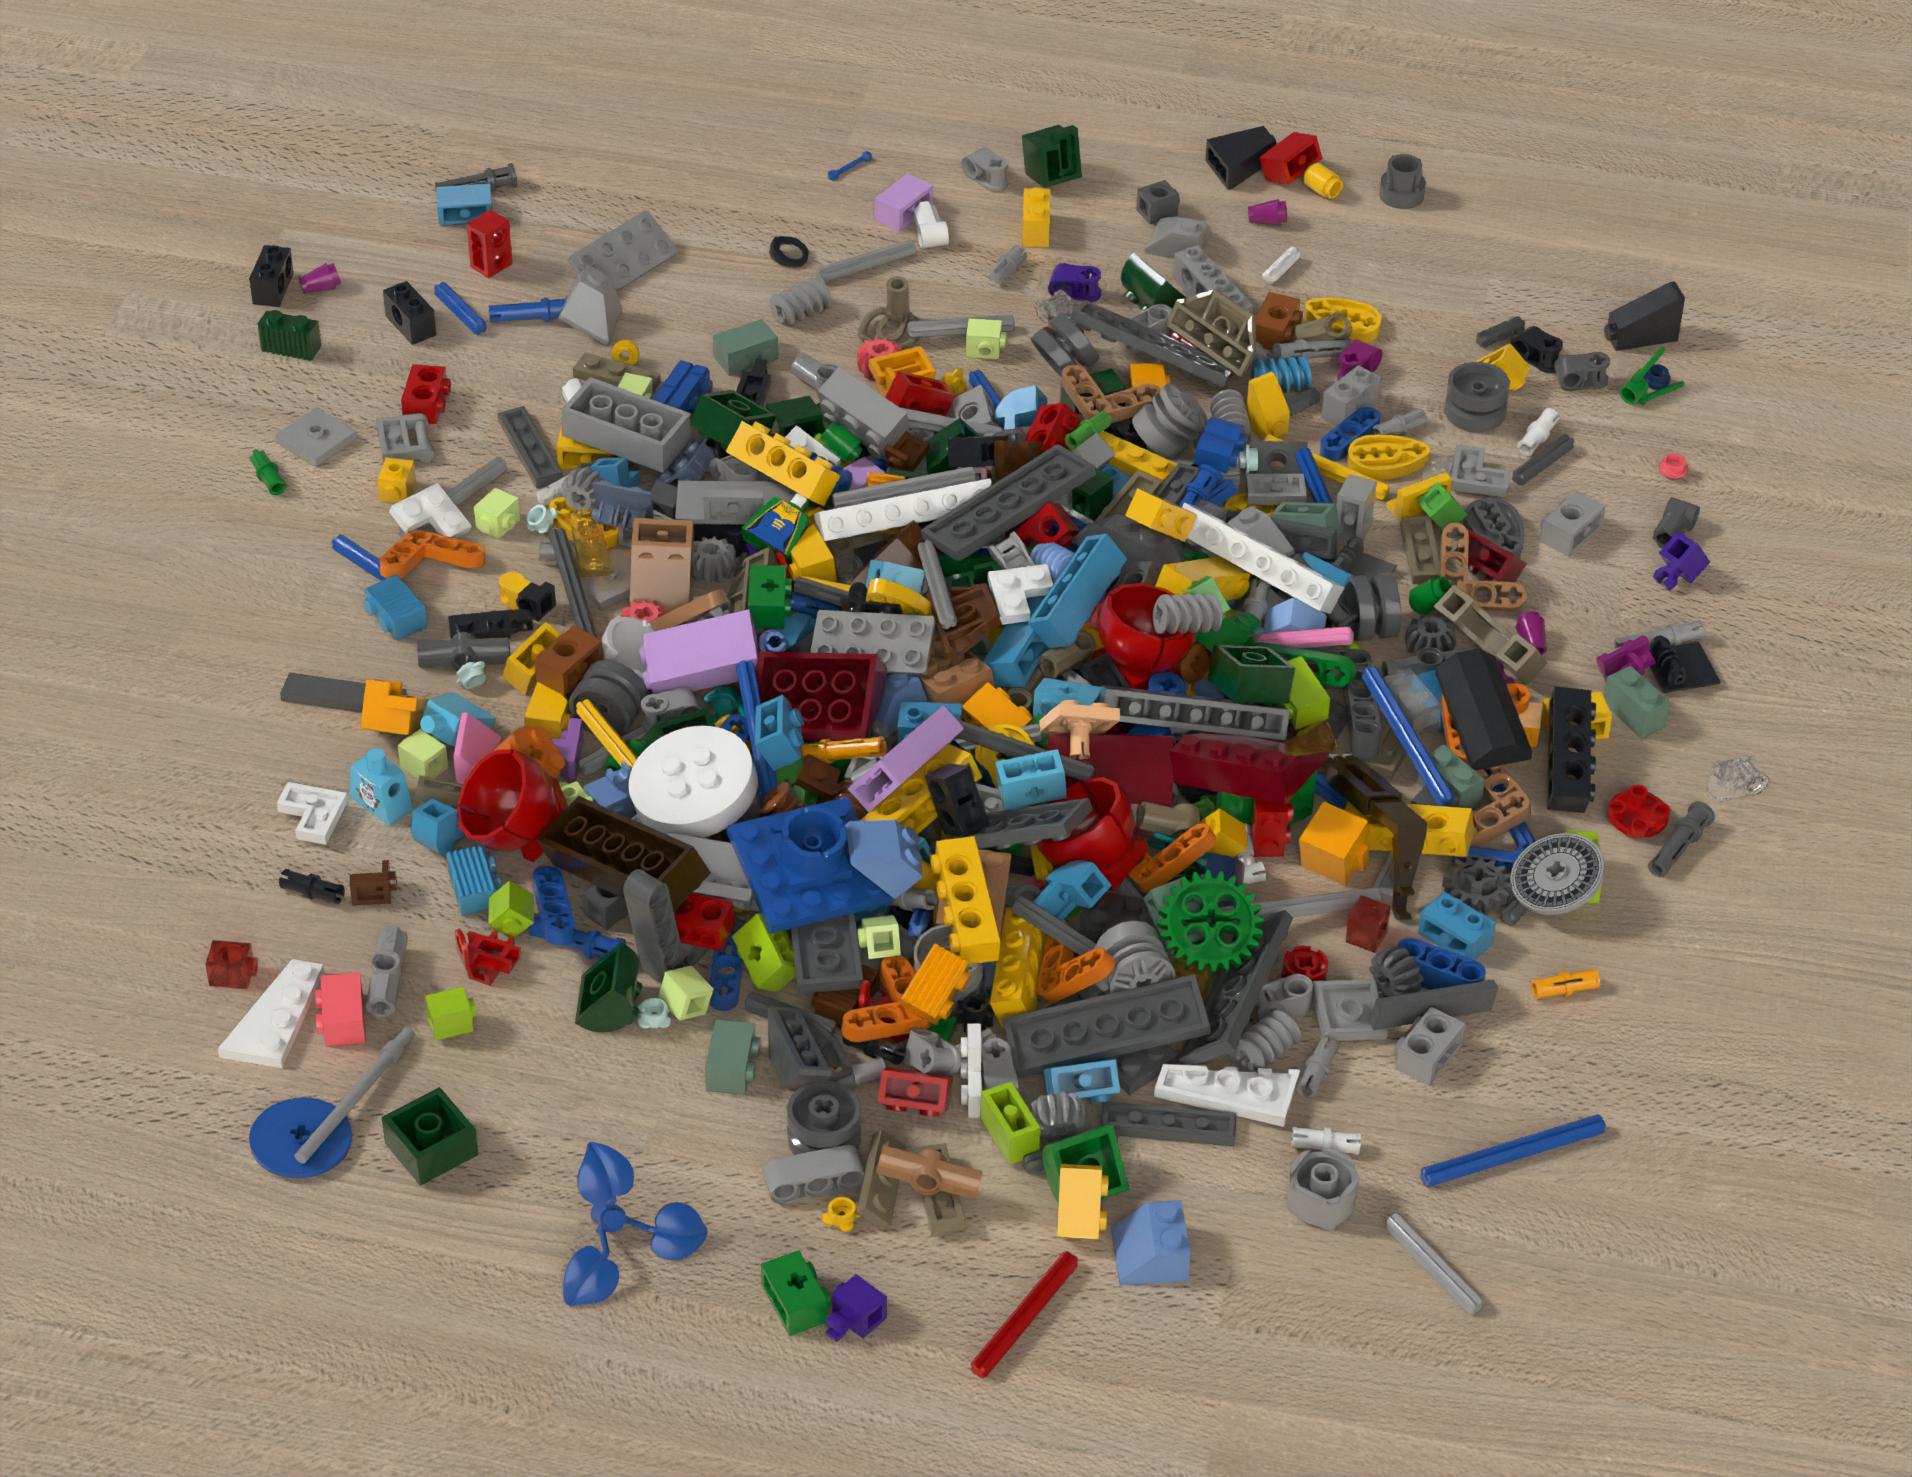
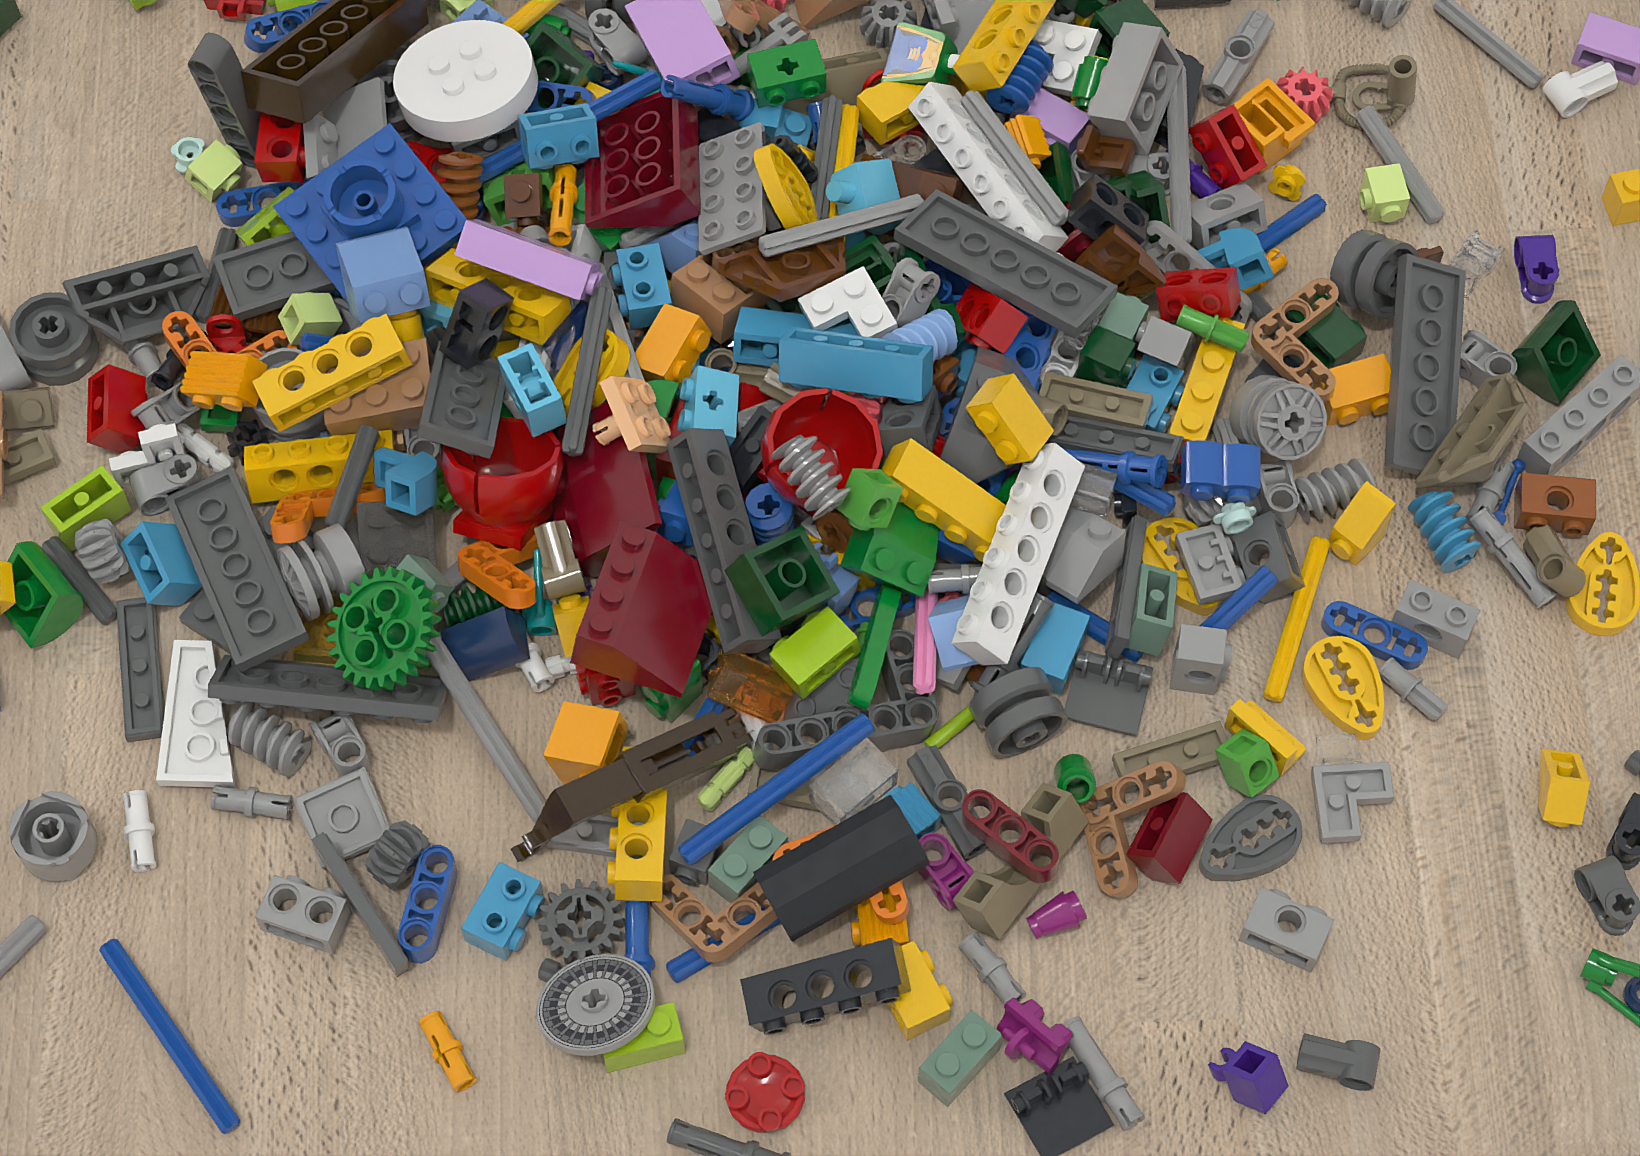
camera: 75 degrees right, 20 degrees up
dark green brick [575,942,642,1032] -> none
sand green brick [705,1019,761,1095] -> none
light grey axle [989,245,1027,284] -> none
red wheel [1281,945,1328,982] -> none
dark grey axle [1286,387,1321,416] -> none
magenta piece [1337,339,1383,381] -> none
clear red brick [1345,895,1391,953] -> none
dark grey gear [1405,614,1456,656] -> none
dark grey wheel [1445,362,1510,432] -> none
dark grey axle [1512,434,1575,485] -> none
white pin [1517,408,1560,456] -> none
coral plate [1659,453,1688,479] -> none
none -> light grey pin [958,932,1026,1006]
none -> dark red beam [962,789,1059,883]

